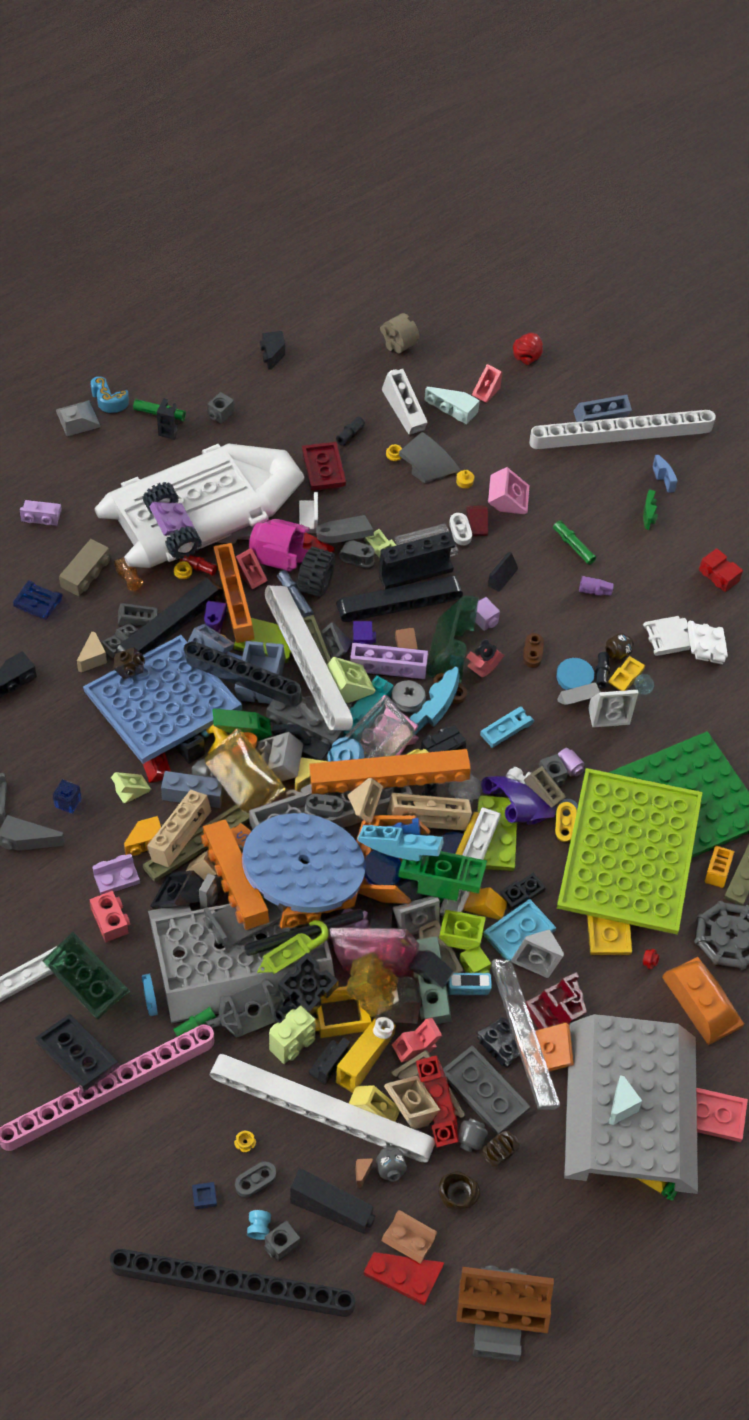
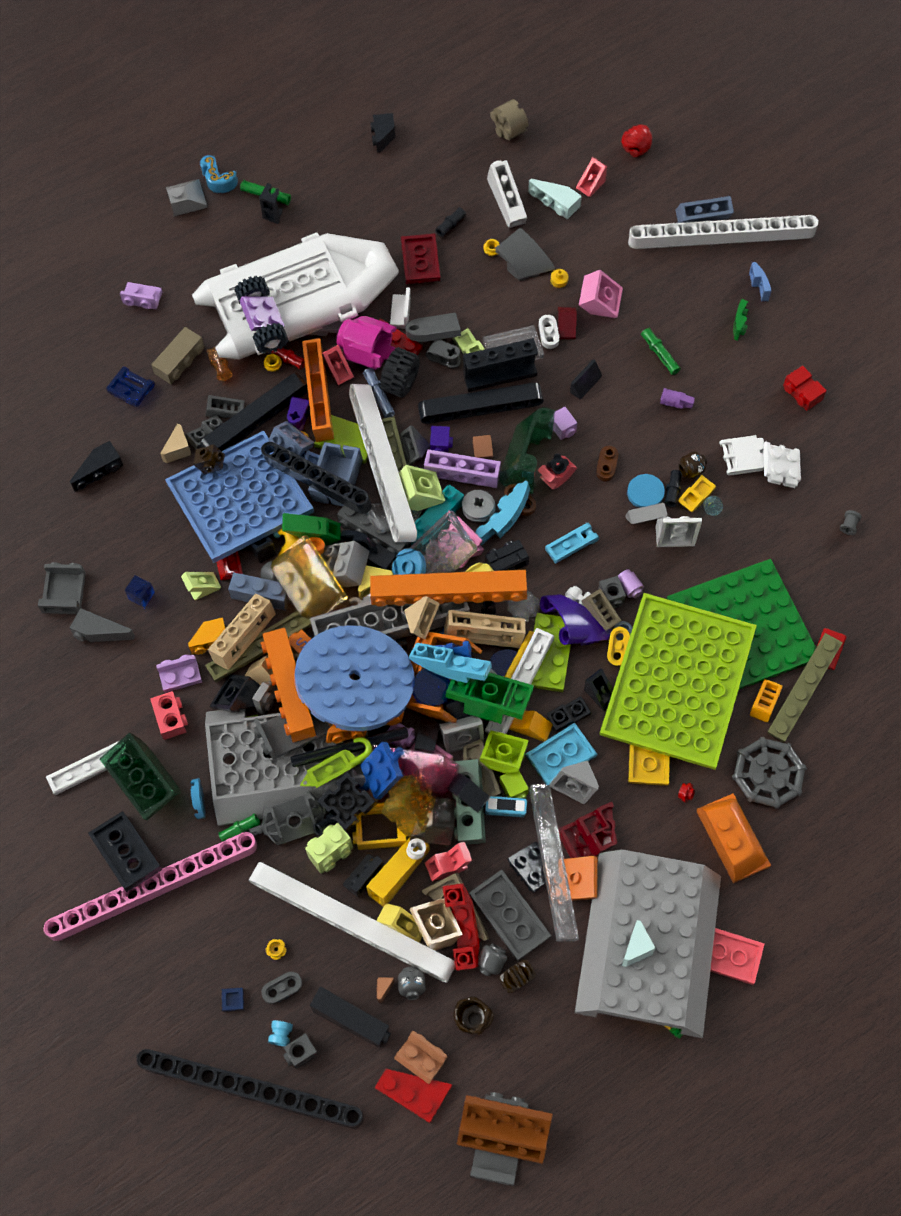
camera: 10 degrees right, 10 degrees up
dark grey brick [207,392,235,424] -> none
dark grey beam [306,794,344,817] -> none
none -> blue plate [360,742,404,799]
none -> black slope [584,668,613,711]

